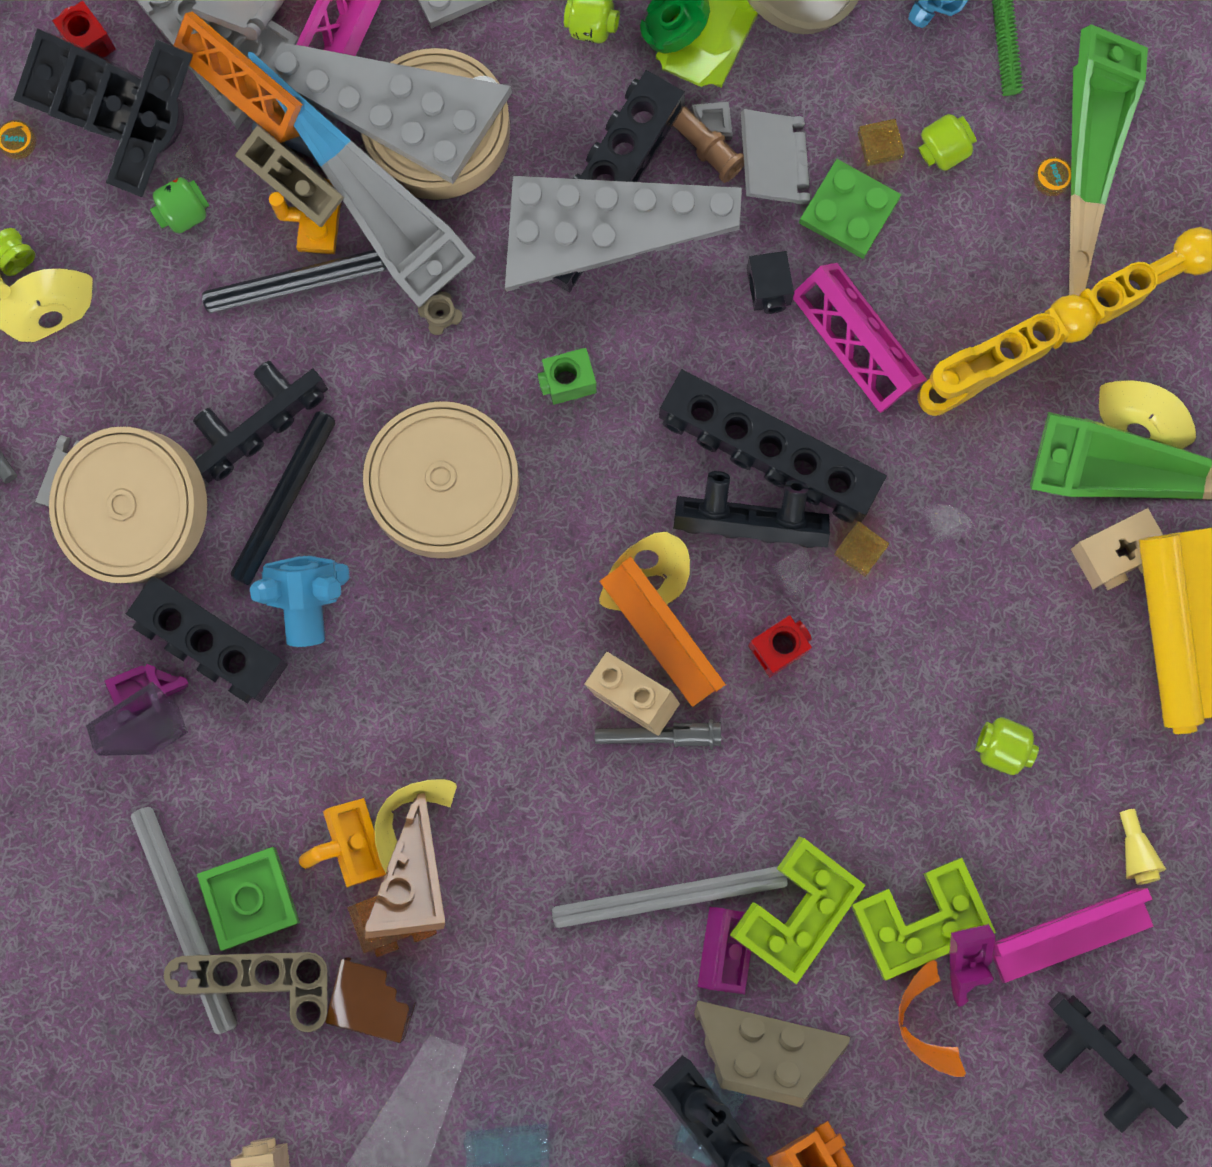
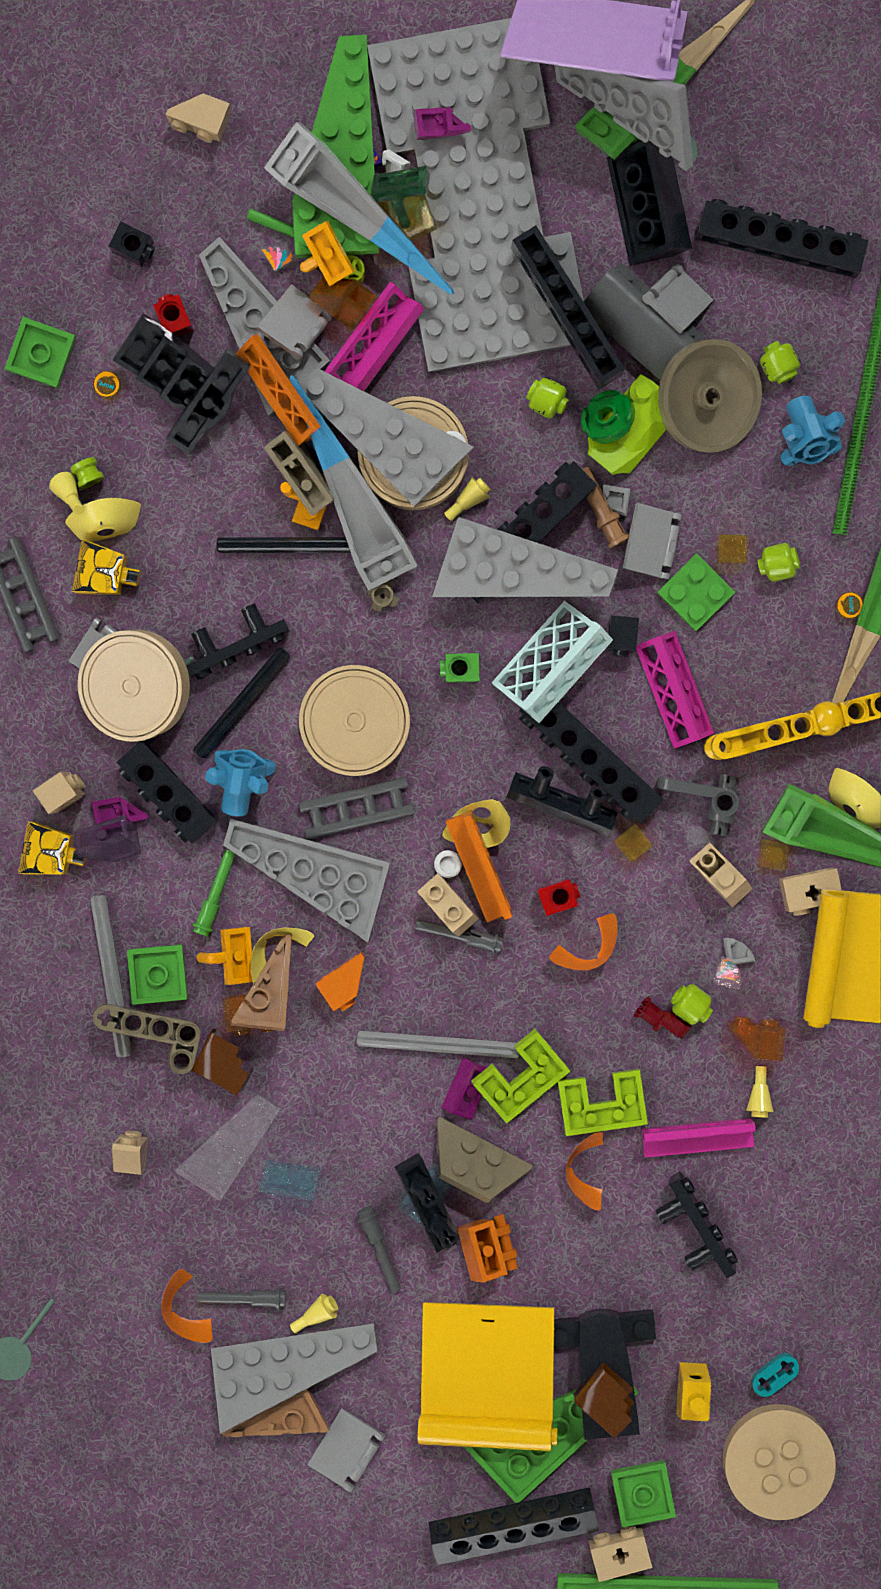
camera: 10 degrees right, 10 degrees up
bright green head [150,177,209,234] -> none
magenta slope [950,924,996,1007] -> none
none -> torso [18,821,87,874]
none -> tan brick [33,772,86,814]
none -> torso [72,540,141,595]
none -> bright green pin [192,850,235,937]
none -> light grey wing [223,819,390,942]
none -> dark grey bar [299,777,415,840]
none -> orange slope [315,951,365,1012]
none -> white tile [434,850,462,878]
none -> light yellow cone [444,477,491,521]
none -> light aqua fence [492,601,613,723]
none -> orange piece [549,913,618,970]
none -> dark red connector [634,996,692,1039]
none -> dark grey piece [656,774,740,837]
none -> tan slope [690,842,752,908]
none -> clear tile [713,956,741,990]
none -> light grey tile [723,938,755,965]
none -> clear orange slope [726,1016,785,1061]
none -> clear yellow plate [758,839,789,870]

